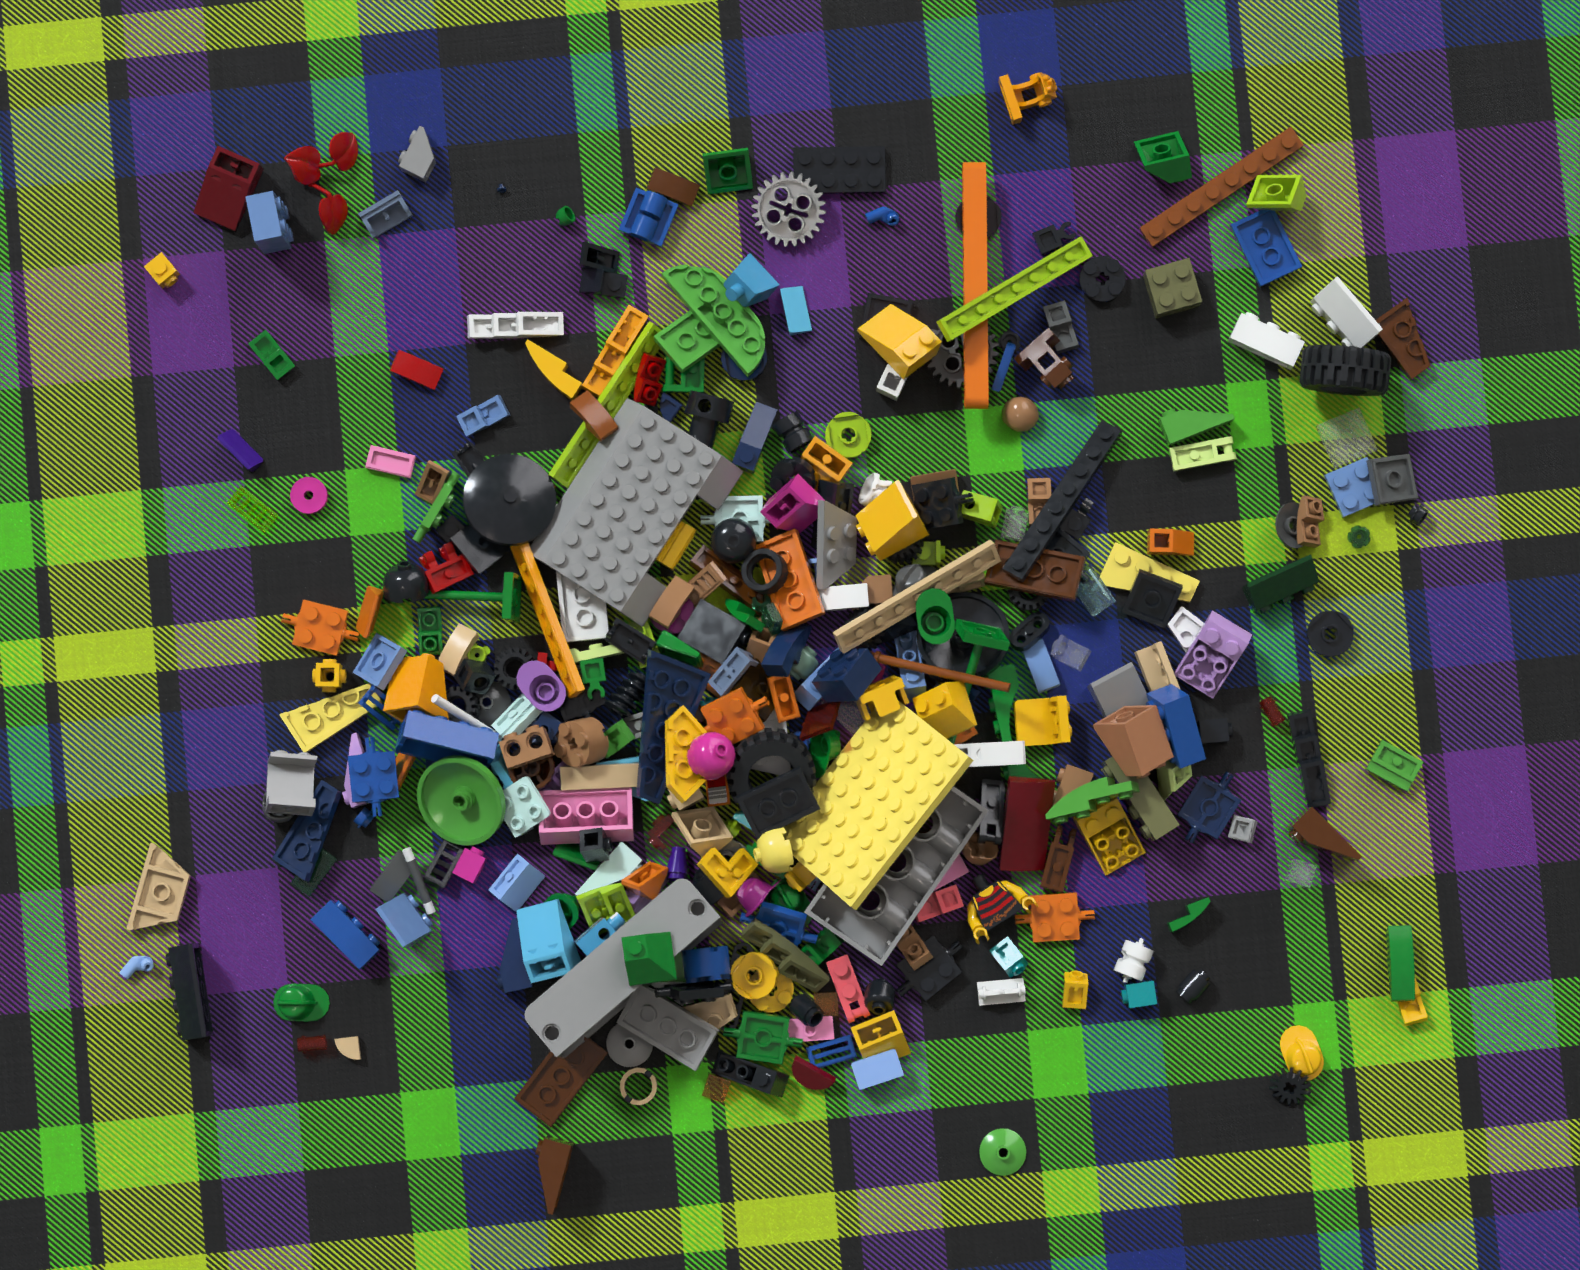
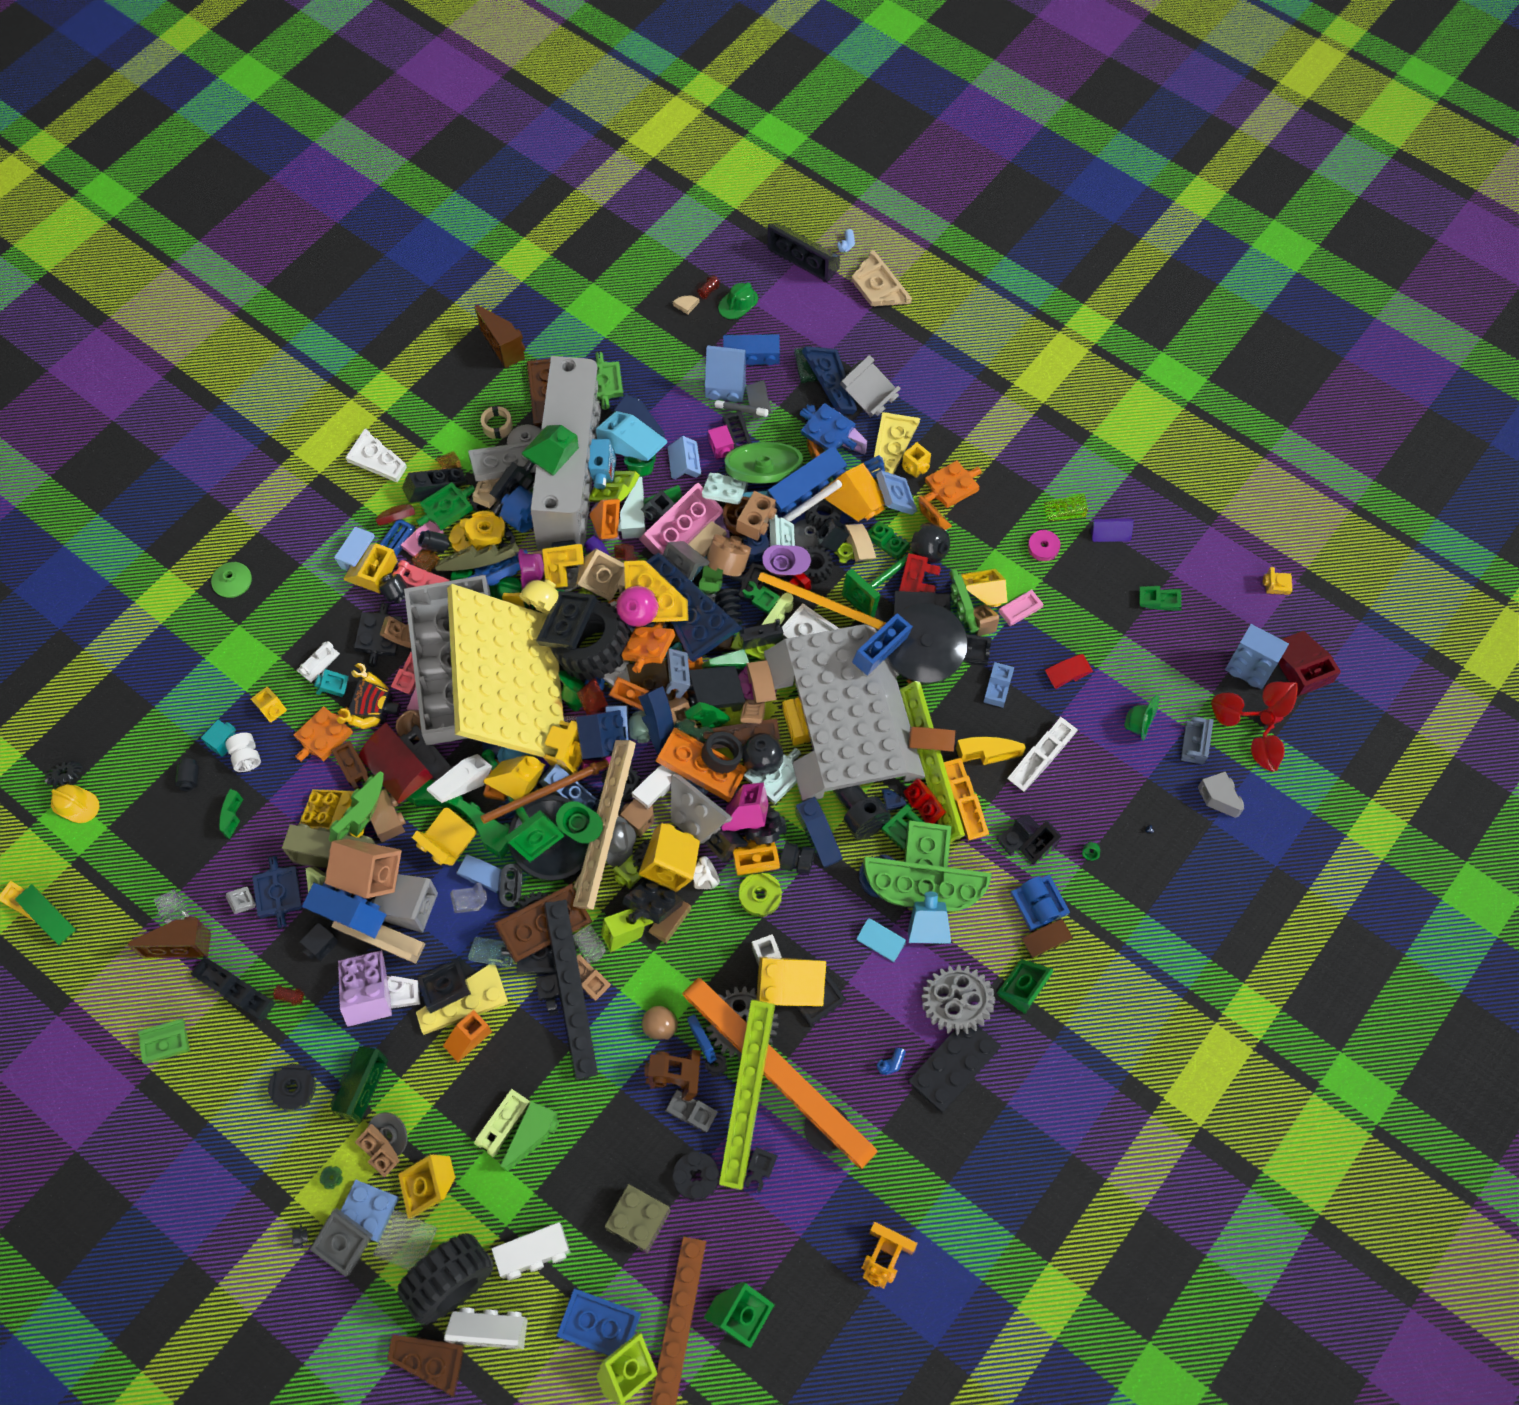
camera: 130 degrees right, 20 degrees down
none -> white wing [346,429,407,482]
none -> yellow slope [398,1155,455,1219]
none -> bright green plate [595,352,624,410]
none -> dark grey panel [663,541,710,580]
none -> blue brick [852,613,913,676]
none -> yellow slope [961,569,1007,607]
none -> green piece [1124,695,1159,741]

